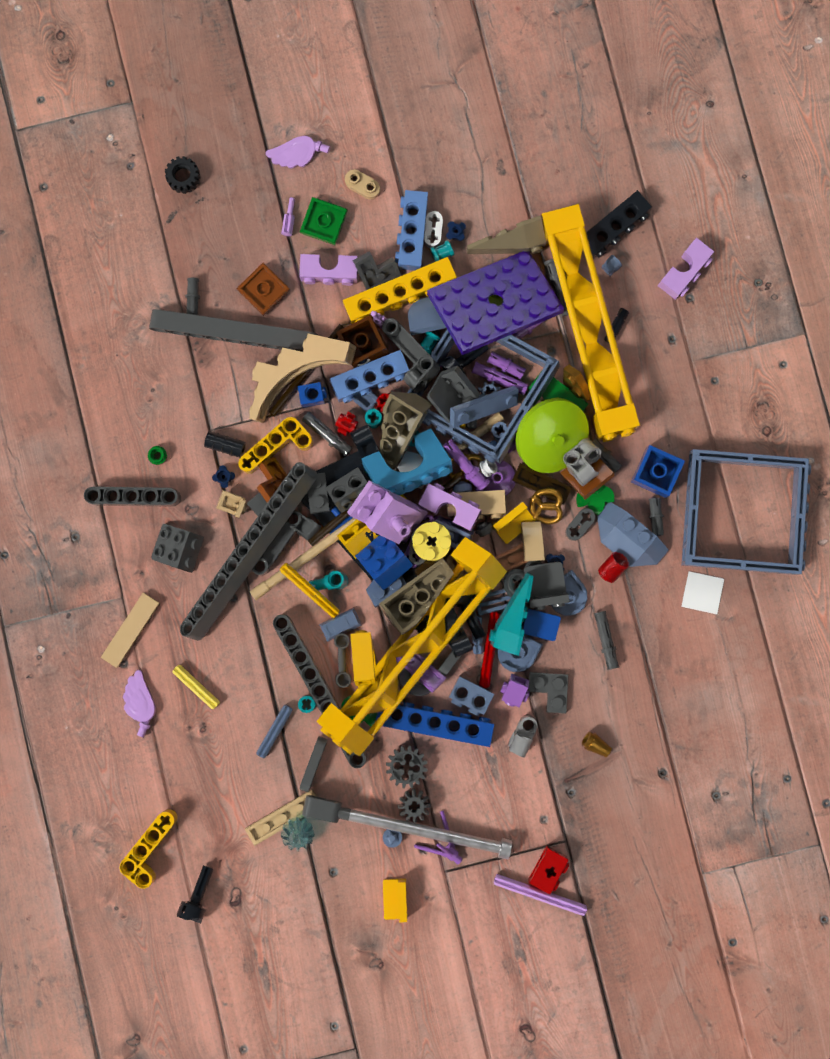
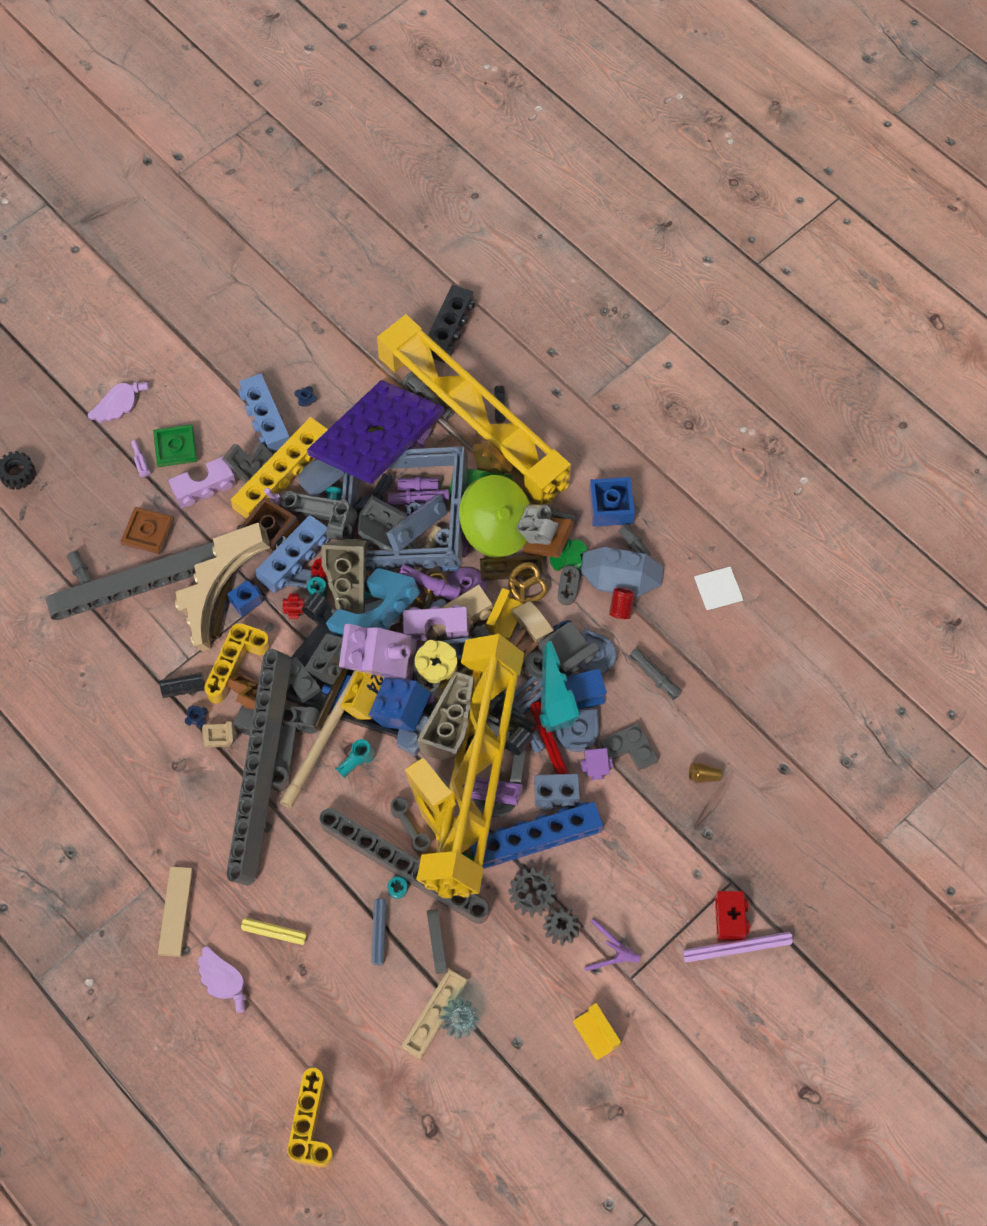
camera: 35 degrees left, 20 degrees down
dark grey beam [84,487,181,507] -> none
green plate [148,446,167,465] -> none
dark grey bracket [151,524,204,573] -> none
black piece [177,865,213,924] -> none
yellow axle [280,563,340,618] -> none
dark grey pin [302,412,353,457] -> none
flat silver piece [302,795,512,860] -> none
sand blue tile [319,608,362,642] -> none
tan plate [345,170,380,200] -> none
sand blue tile [383,829,402,848] -> none
white beam [424,211,443,248] -> none
teal bush [430,240,455,261] -> none
dark tan wedge [466,216,546,254] -> none
white bush [479,459,498,477] -> none
light grey piece [508,715,537,758] -> none
sand blue hose [601,255,622,276] -> none
lavender arch [658,237,714,300] -> none
sand blue window [681,449,811,575] -> none

